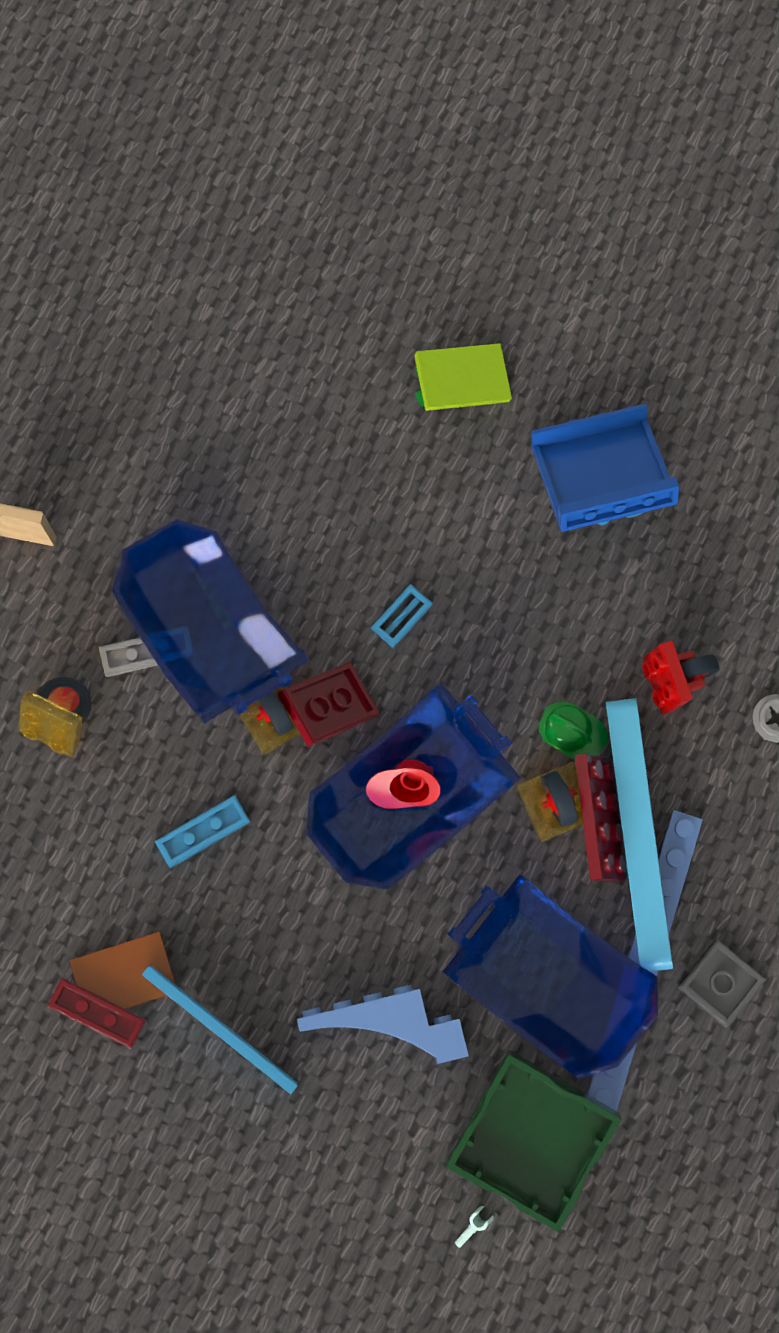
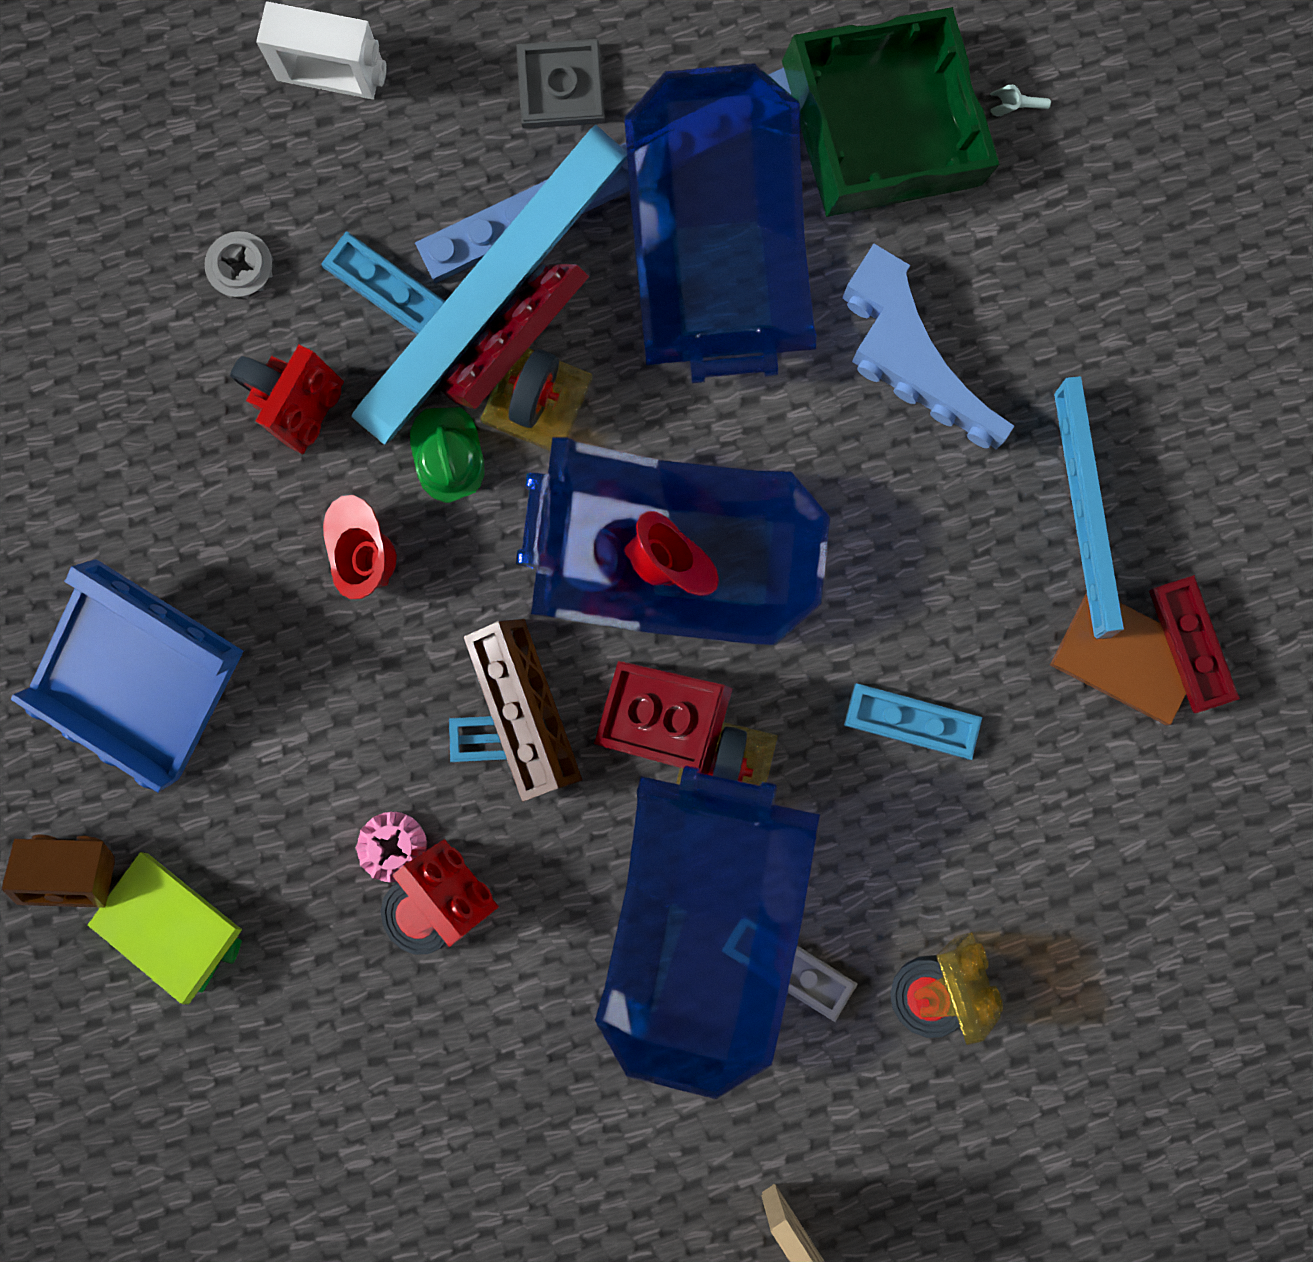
camera: 130 degrees left, 5 degrees up
none -> reddish brown brick [1,834,115,908]
none -> dark azure tile [321,231,445,335]
none -> piece [323,495,397,599]
none -> bright pink gear [355,812,427,883]
none -> red plate [380,839,499,955]
none -> reddish brown fence [463,619,583,802]

